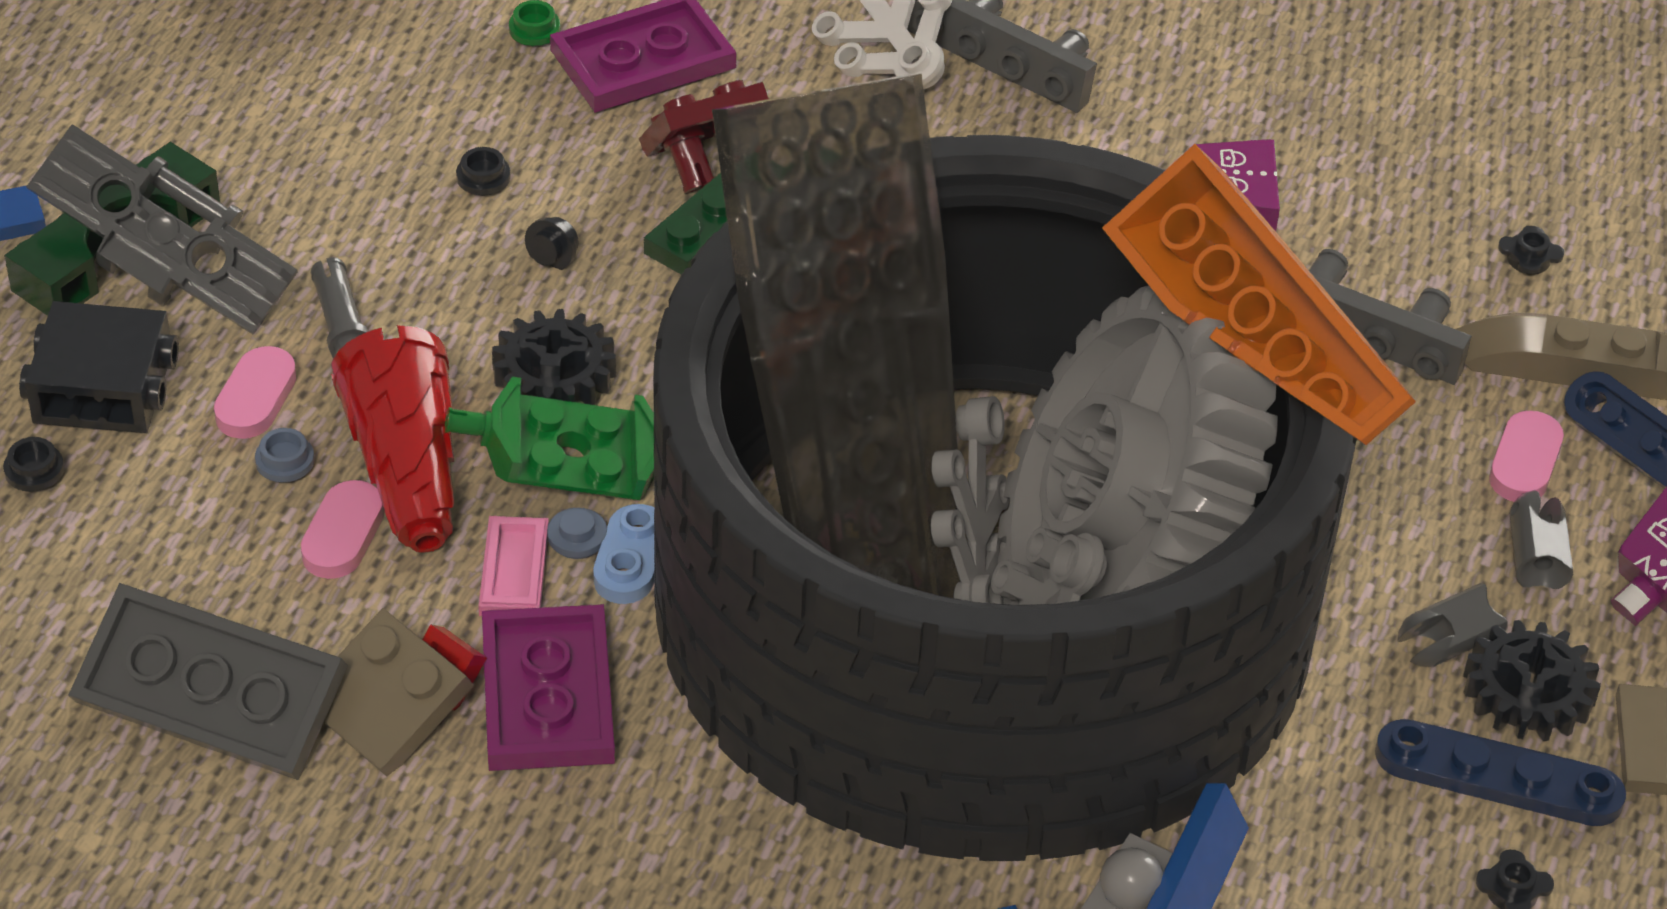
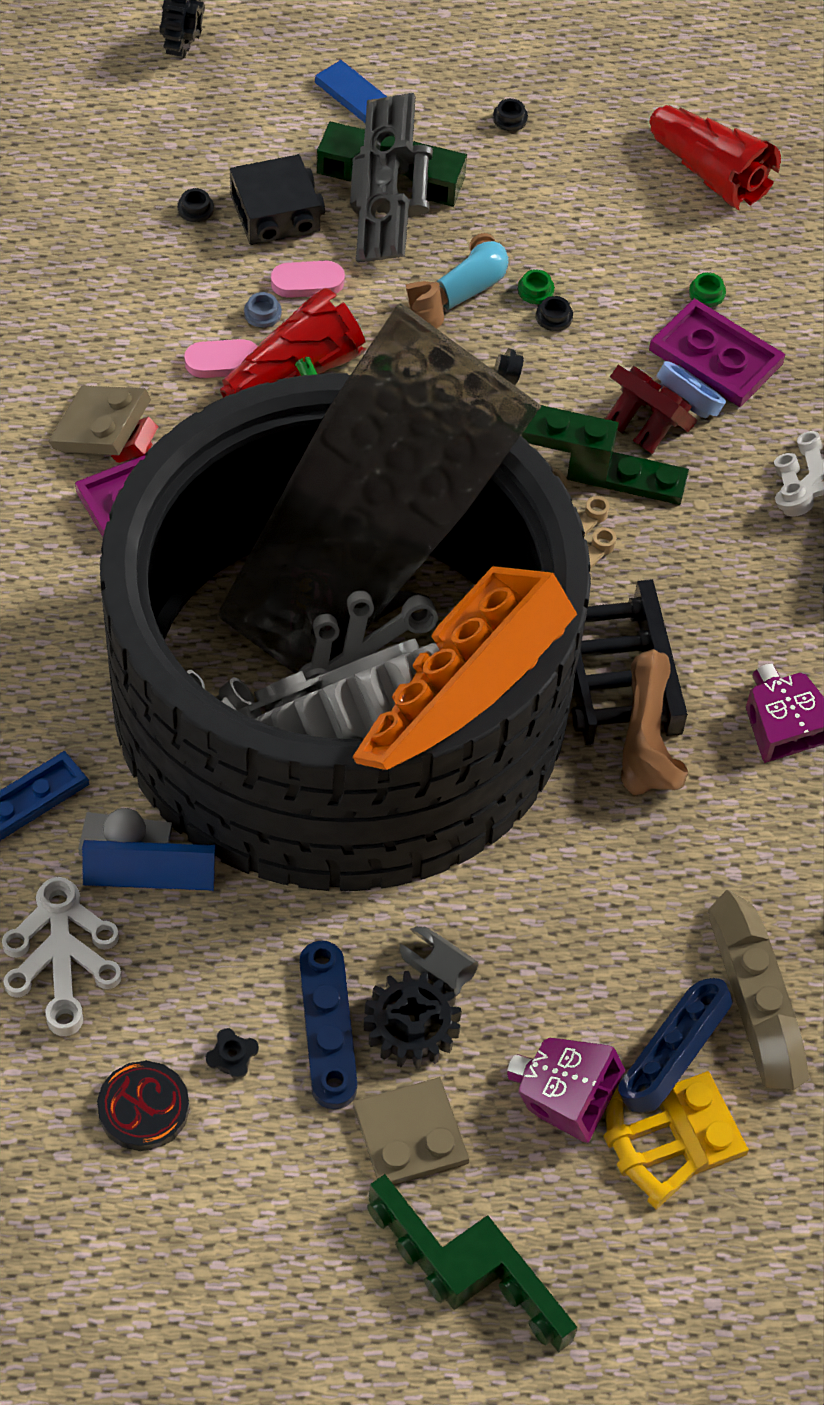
camera: 65 degrees right, 10 degrees up
dark grey plate [68,582,348,780] -> none
dark grey pin [310,257,368,359] -> none
dark grey plate [1309,249,1472,385] -> none
bright pink tile [1489,411,1564,502] -> none
dark grey piece [1510,490,1573,589] -> none
none -> medium azure piece [405,233,508,332]
none -> black plate [493,98,528,131]
none -> green plate [517,269,555,304]
none -> light blue plate [656,361,726,418]

